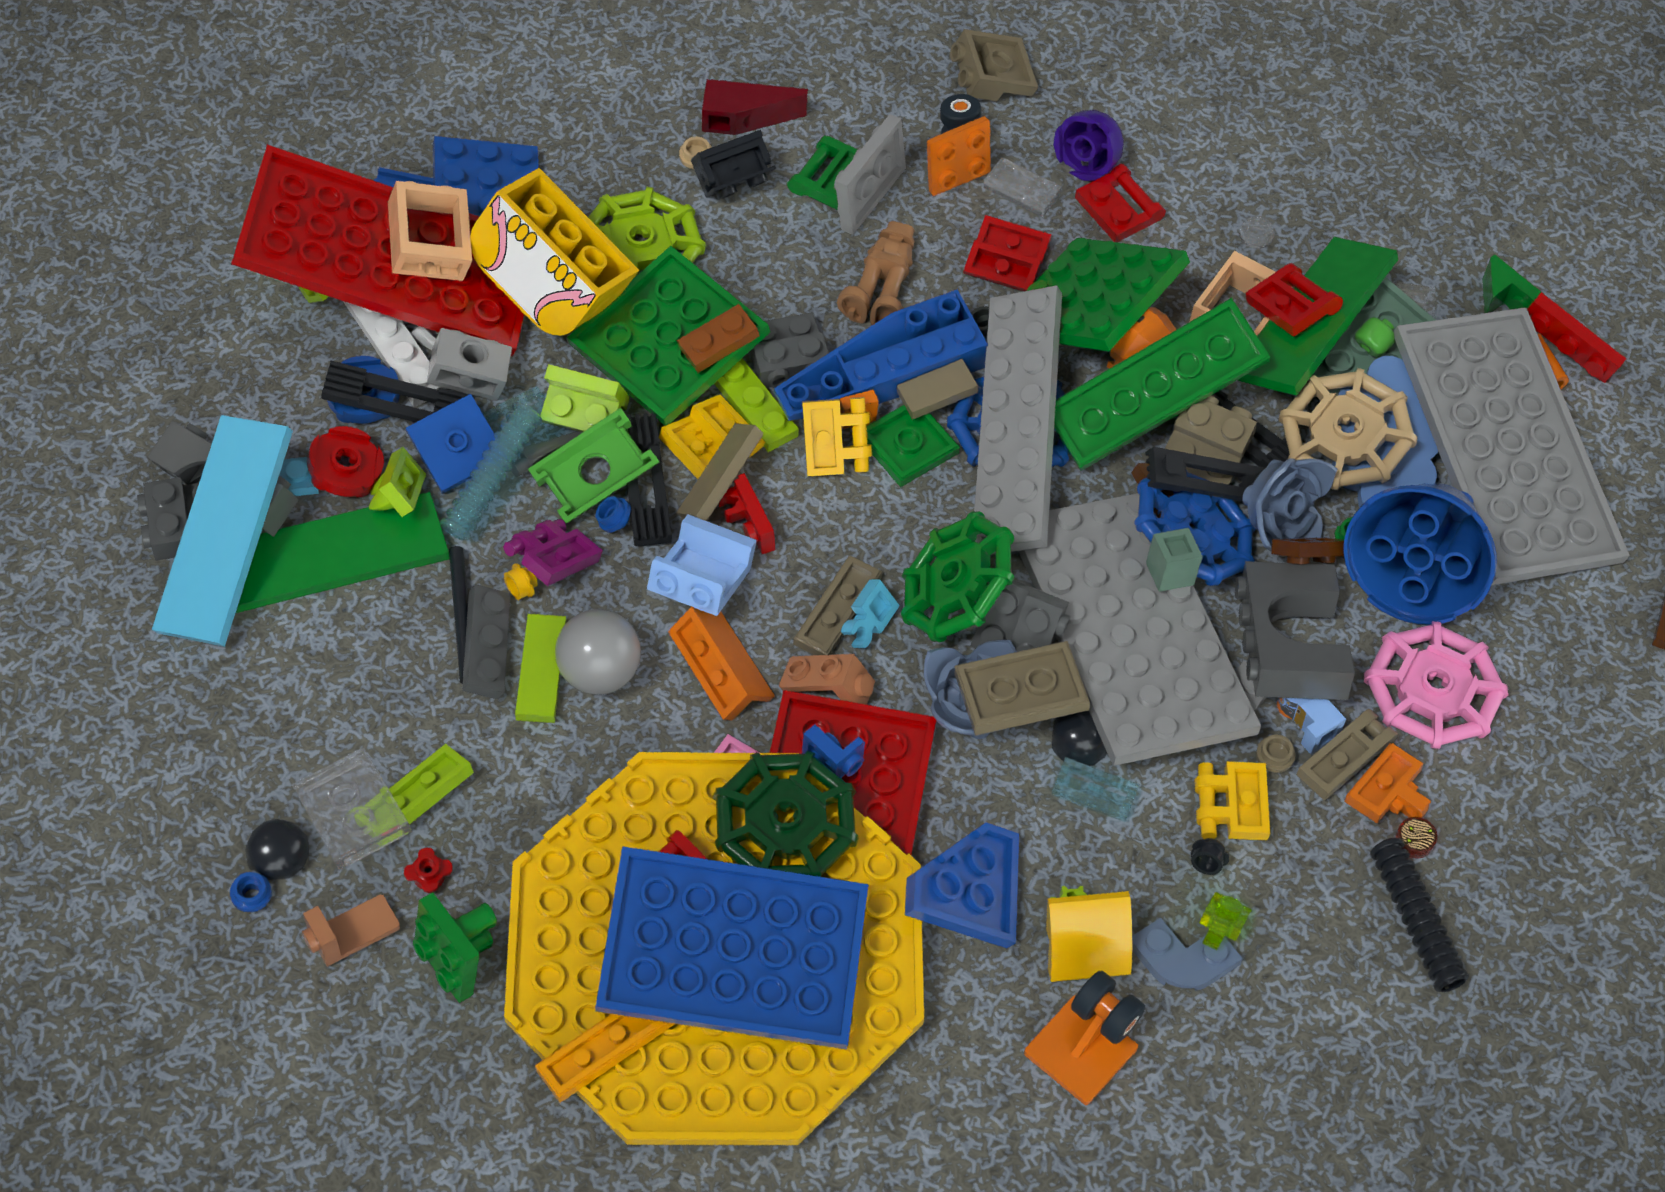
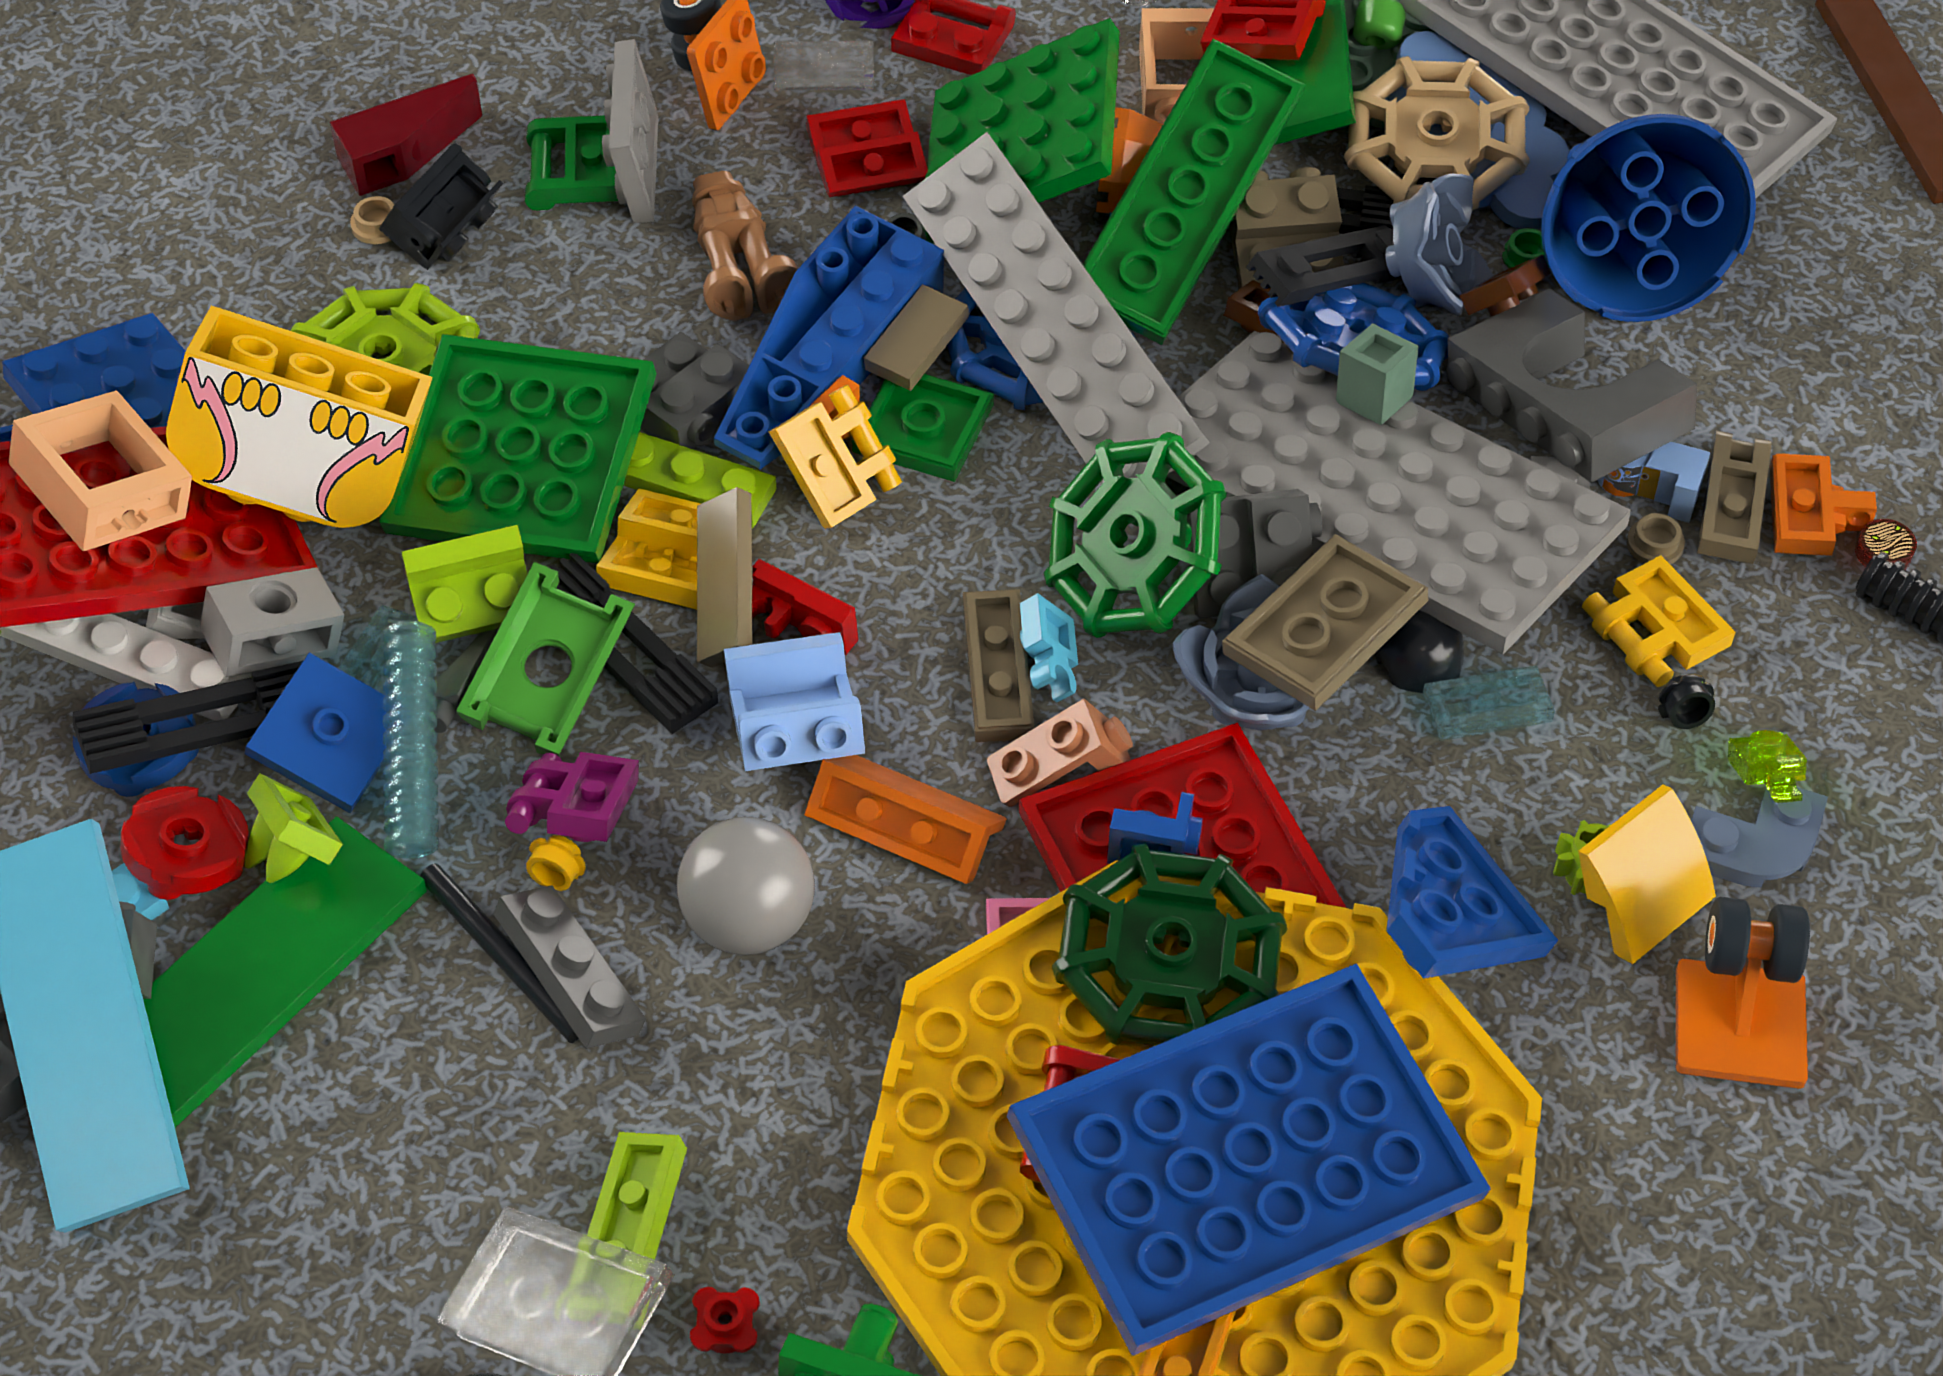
camera: 30 degrees left, 5 degrees down
lime tile [515,614,567,723] -> none
blue plate [595,496,631,533] -> none
dark orange plate [677,304,759,373] -> none
bright pink plate [1364,621,1508,749] -> none

